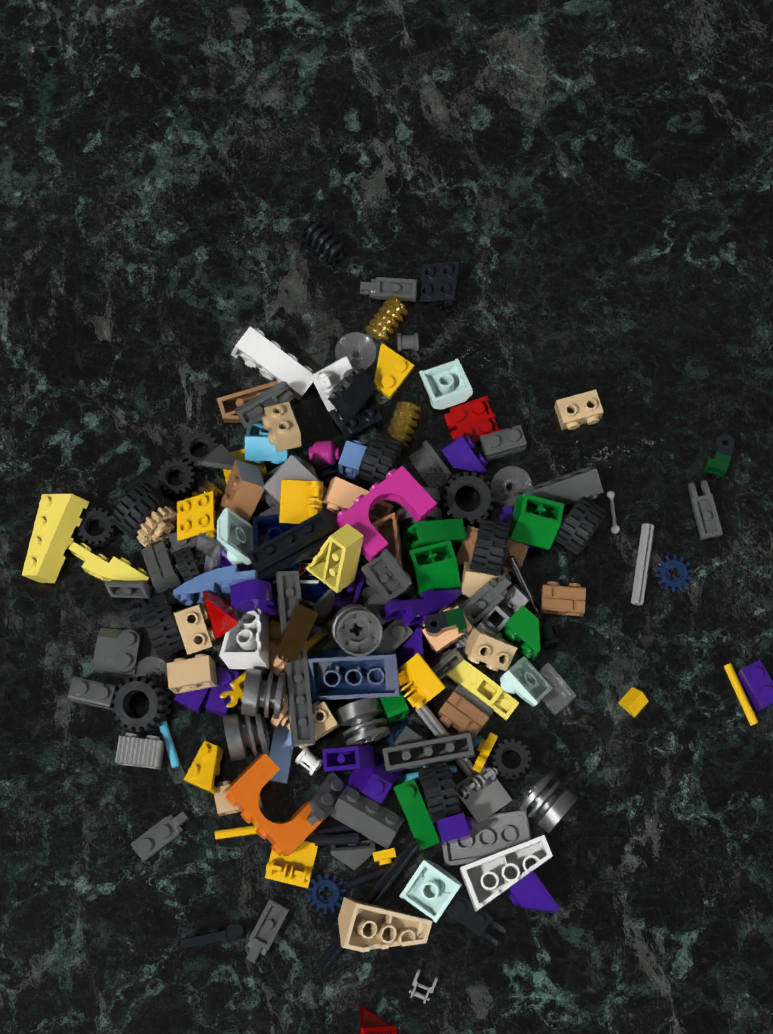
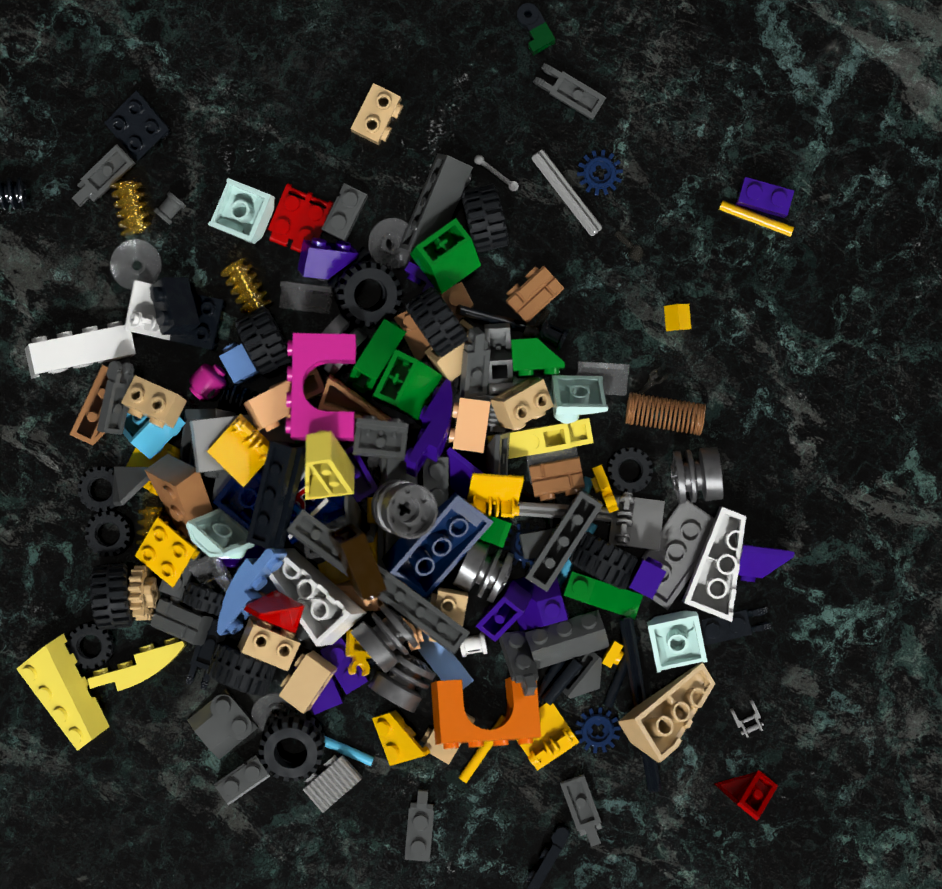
camera: 45 degrees left, 15 degrees up
dark grey slope [104,581,154,599] -> none
dark purple brick [230,580,277,616] -> none
yellow wing [374,343,414,399] -> none
leg [424,607,467,637] -> none
none -> medium nougat piece [625,392,706,436]

